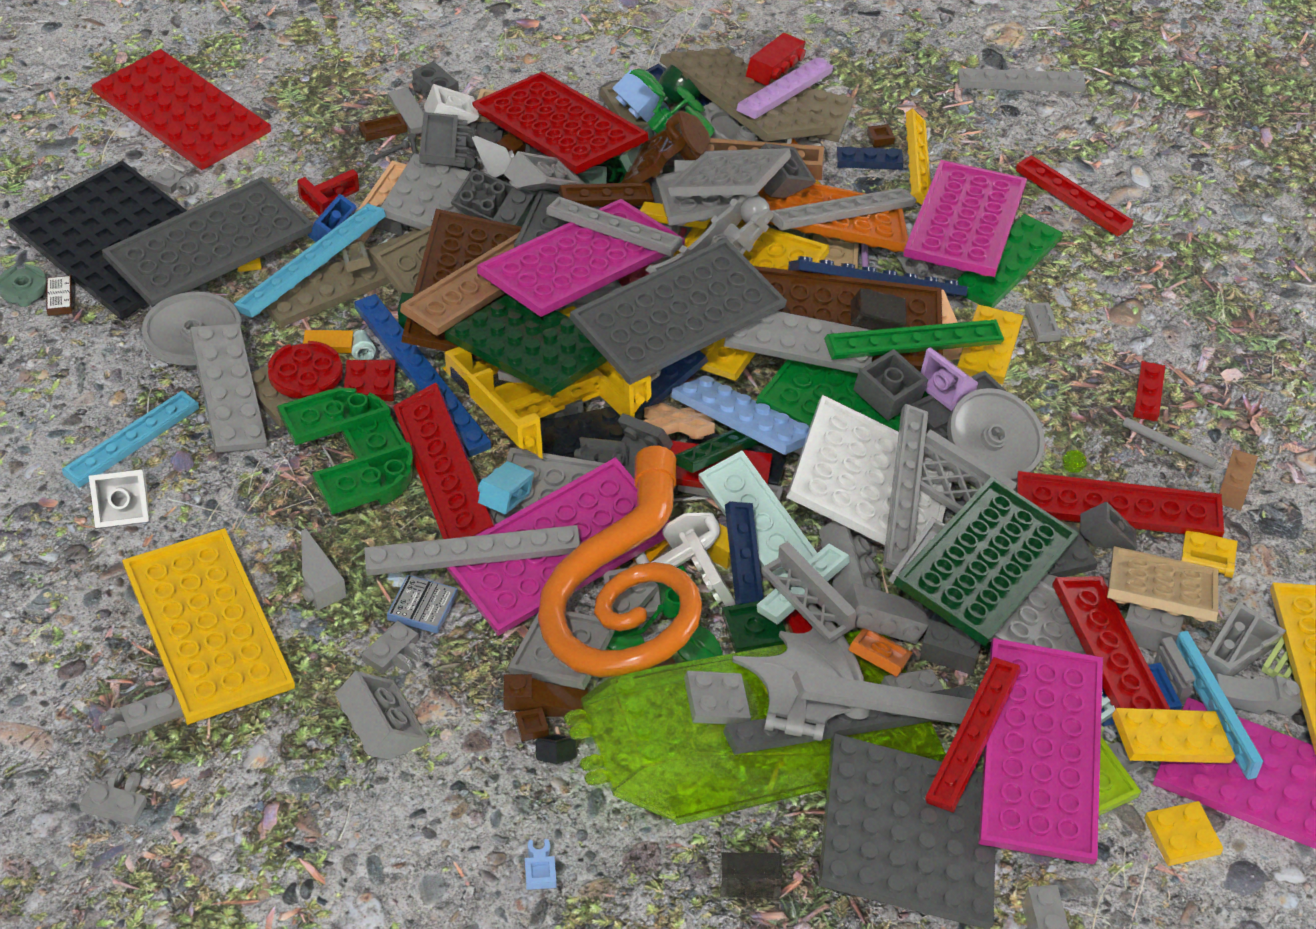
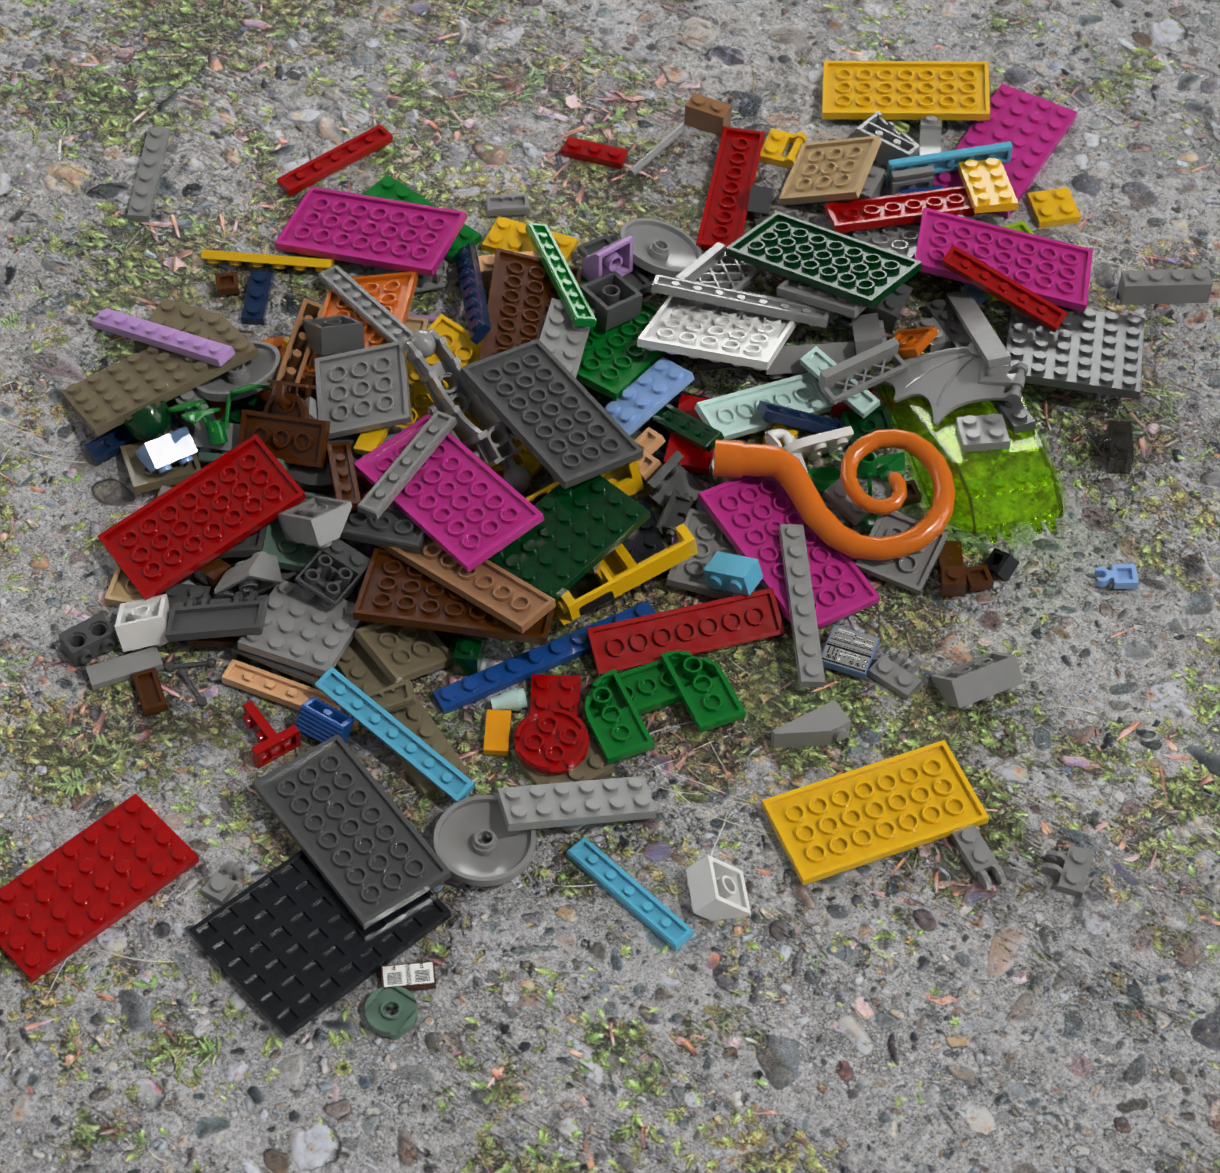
camera: 85 degrees left, 5 degrees up
light grey plate [668,148,791,199] -> none
red brick [745,32,806,86] -> none
clear smoke brick [851,288,906,330] -> none
clear neon green plate [1062,450,1087,473] -> none

